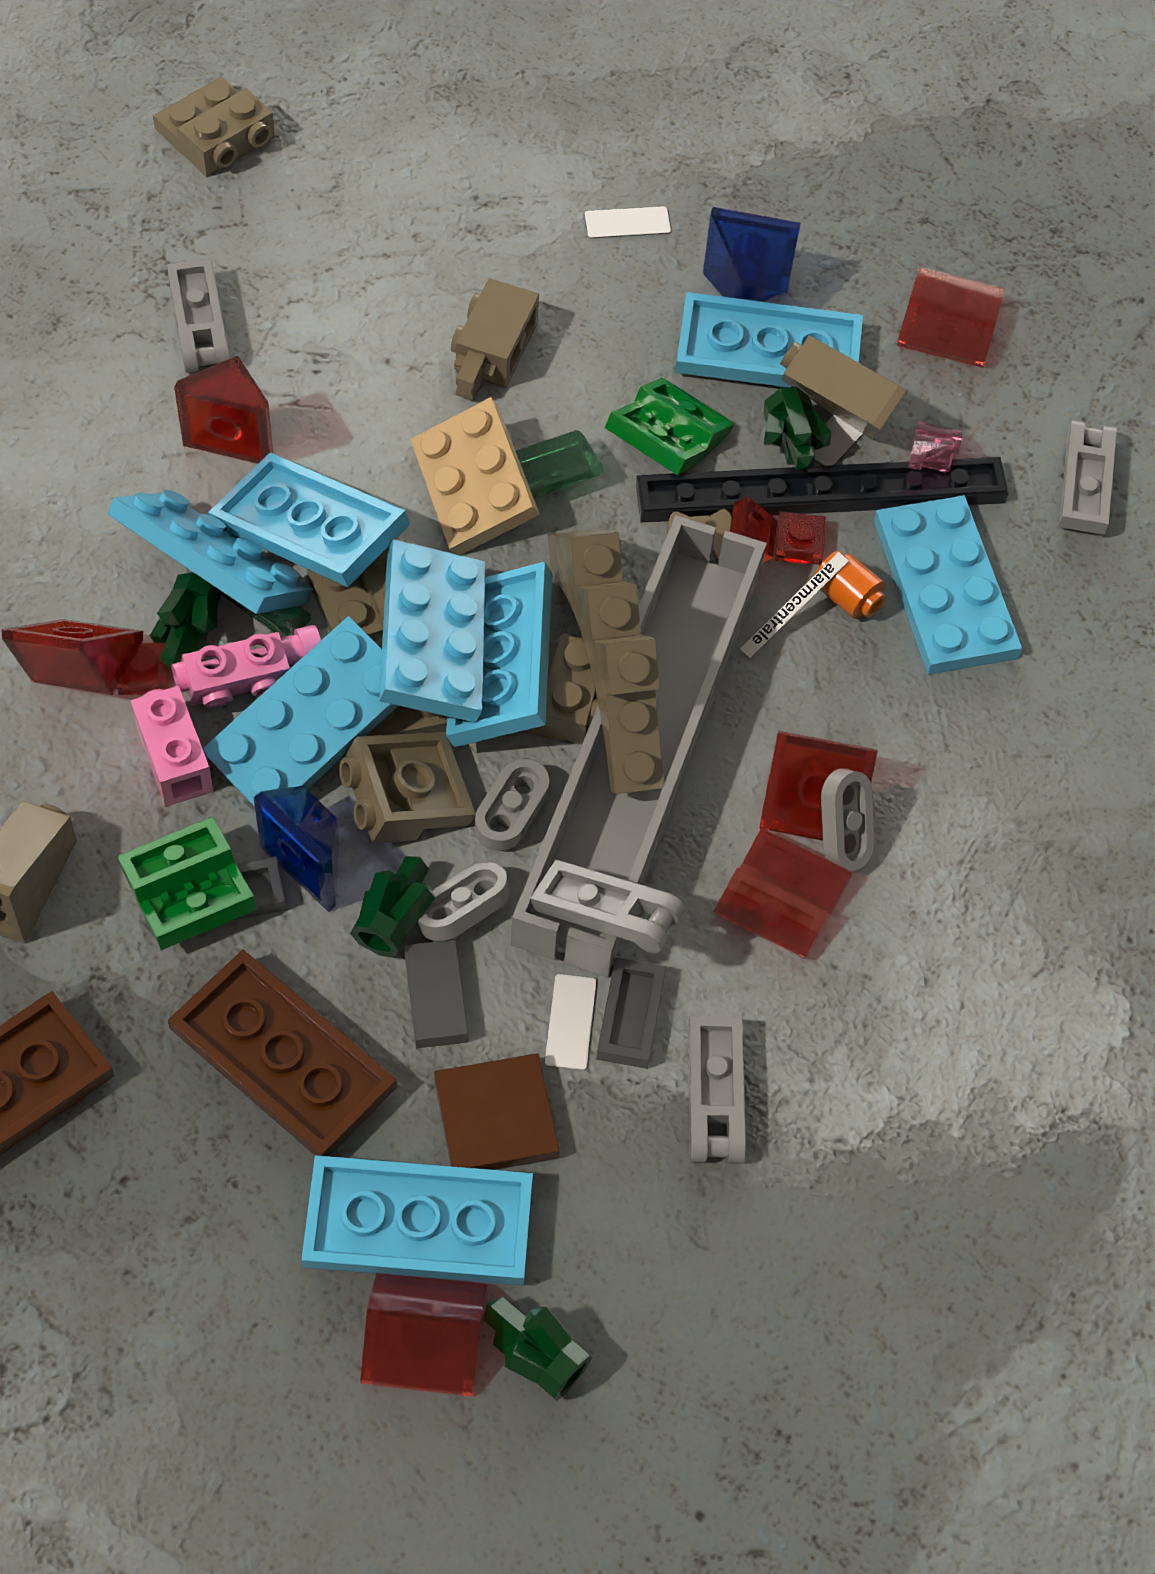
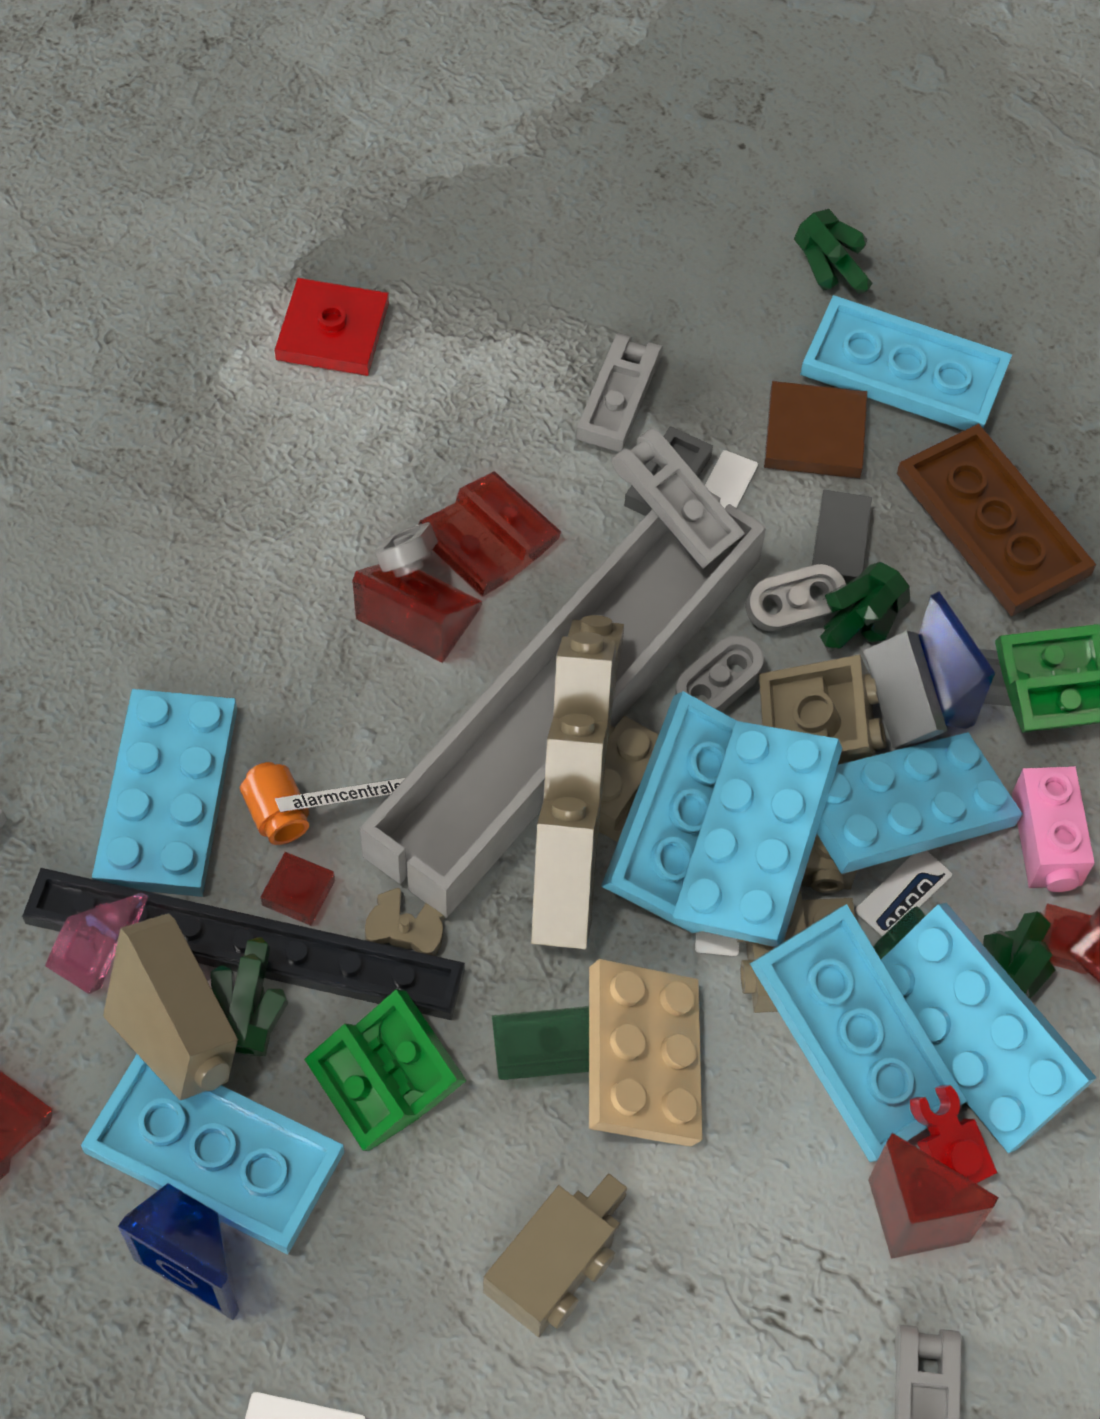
camera: 160 degrees left, 0 degrees up
bright pink brick [171,625,321,708] -> none
clear red slope [360,1273,487,1397] -> none
clear red plate [730,496,778,562] -> none
none -> red plate [275,278,389,376]
none -> tile [863,631,948,749]
none -> red plate [910,1085,997,1197]

